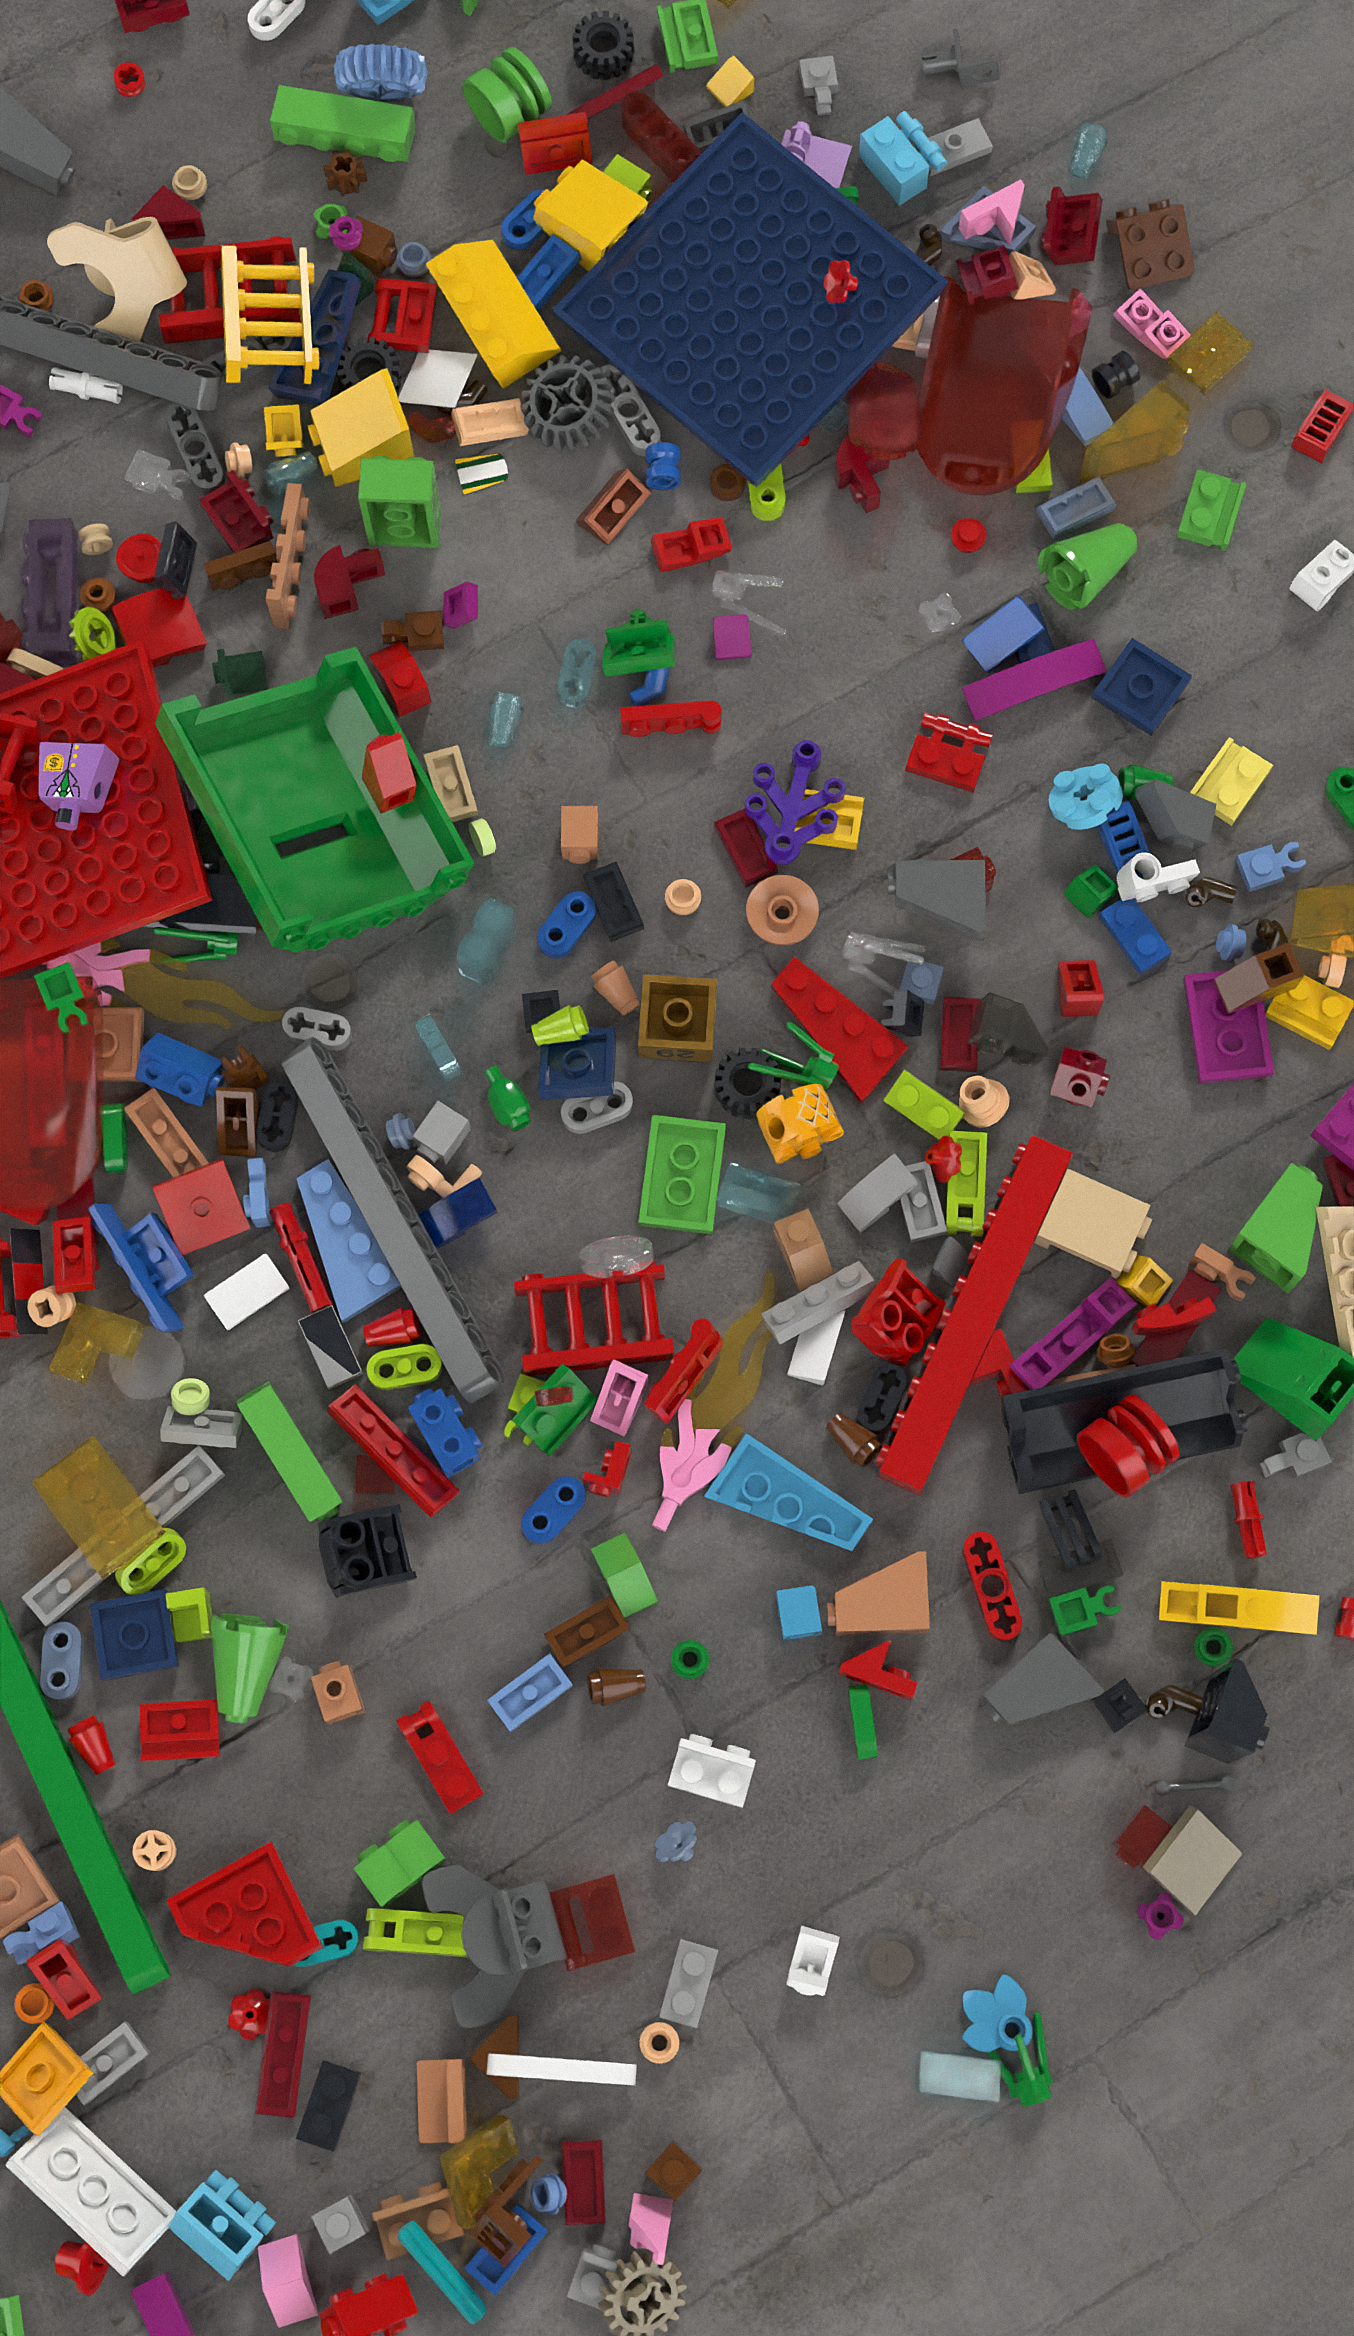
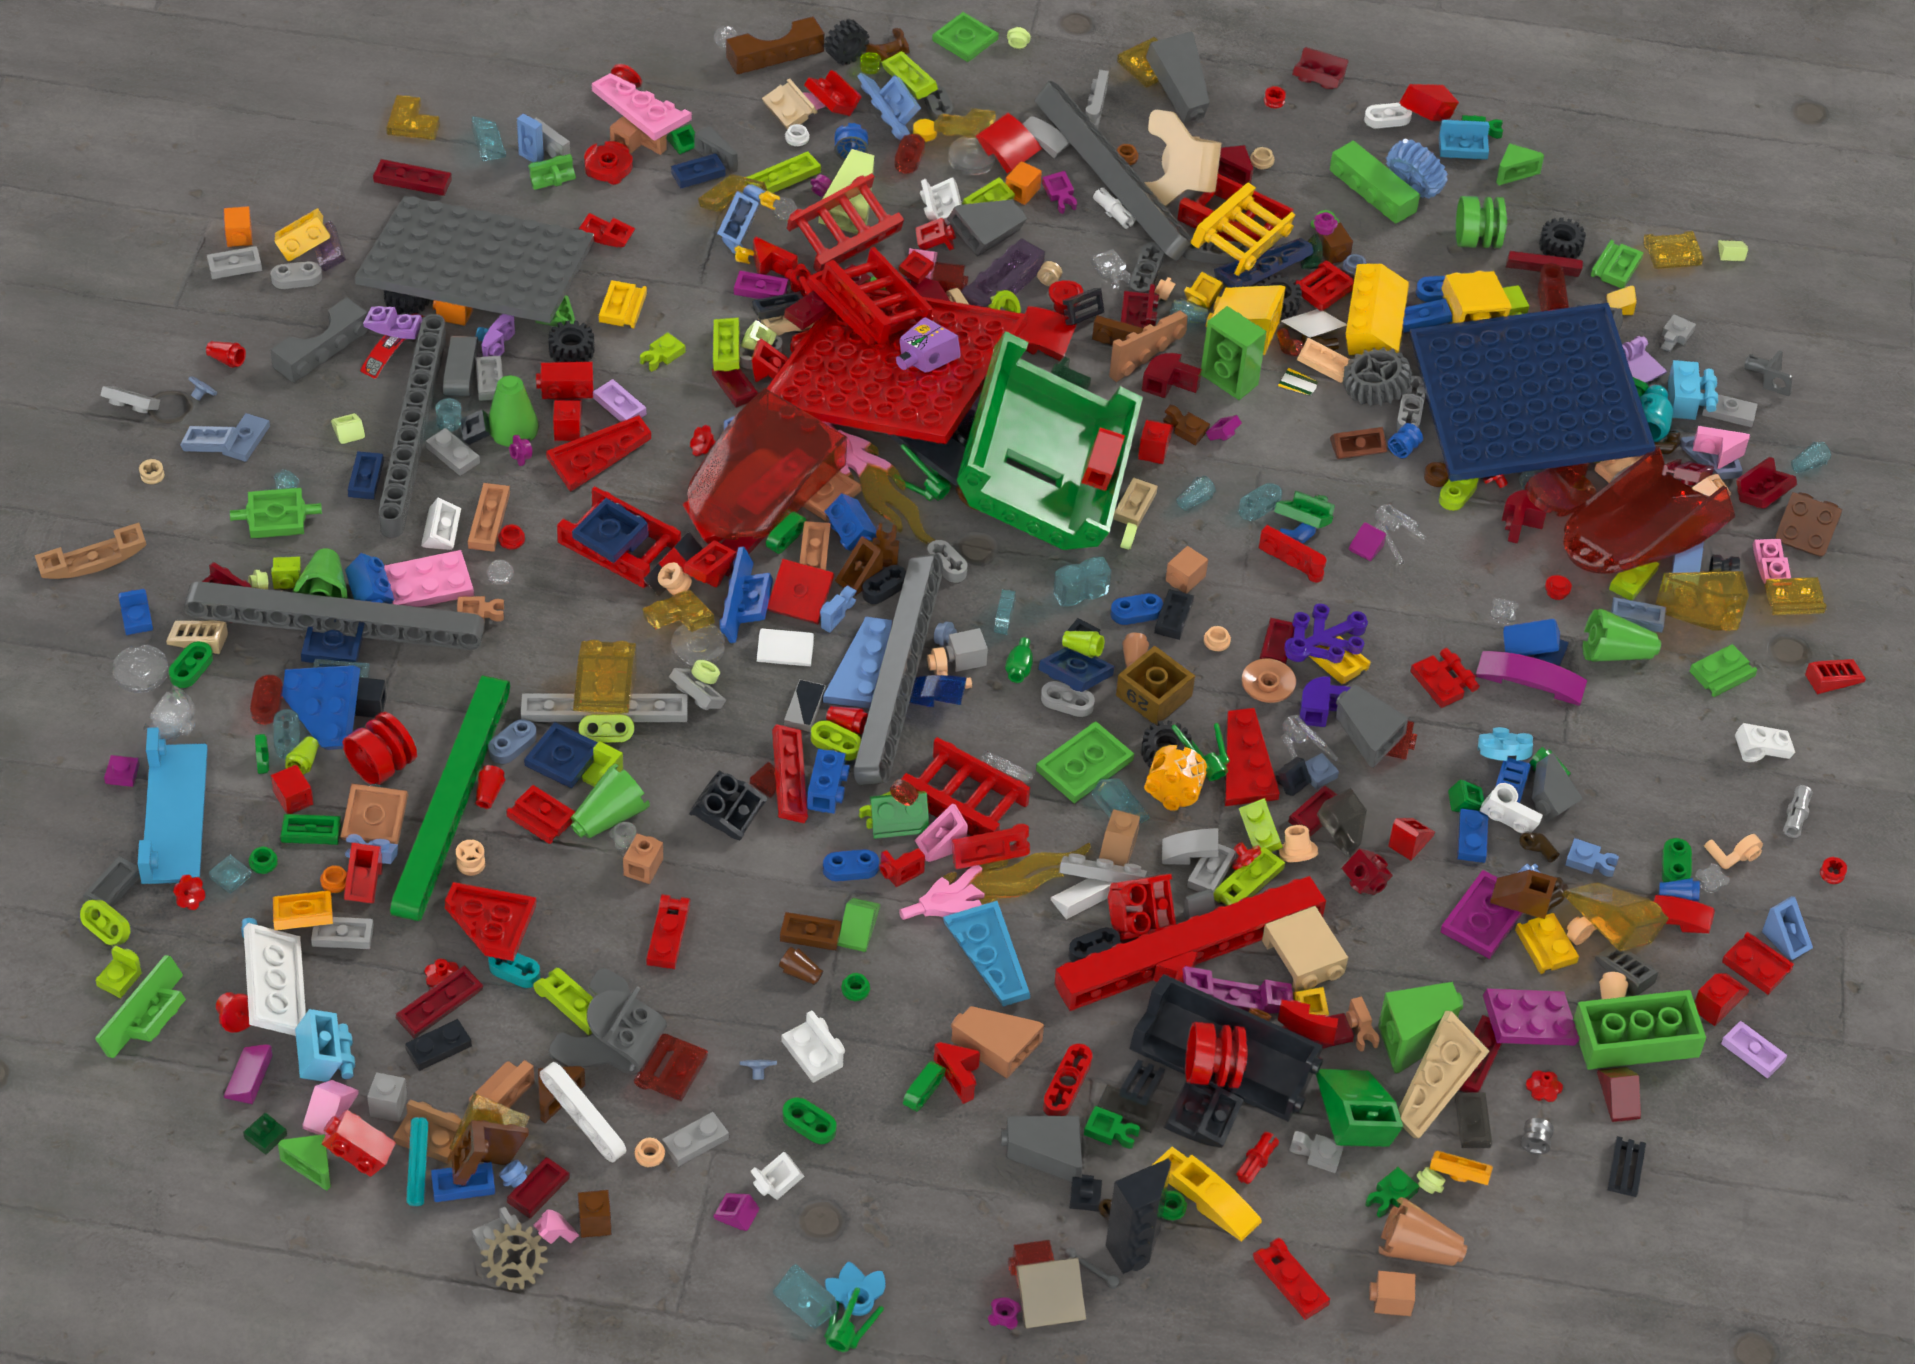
camera: 35 degrees right, 25 degrees down
green plate [34,962,89,1033] -> none
dark orange plate [80,578,116,613] -> none
bright green slope [236,1380,342,1523] -> none
red pin [268,1202,333,1314] -> none
reddish brown gear [323,150,367,197] -> none
bright green brick [353,1820,446,1909] -> none
medium blue plate [487,1654,573,1732] -> none
red plate [517,112,593,175] -> none
red slope [650,517,732,572] -> none
dark azure panel [776,1585,822,1641] -> none
red plant [824,260,858,303] -> none
reddish brown cone [826,1412,882,1468] -> none
dark blue plate [1091,638,1192,736] -> none
light yellow plate [1190,737,1273,826] -> none
none -> magenta slope [713,1193,759,1231]
none -> green plate [782,1097,836,1144]
none -> black slope [1164,1081,1244,1148]
none -> dark purple brick [1299,676,1351,727]
none -> teal piece [1639,385,1673,442]

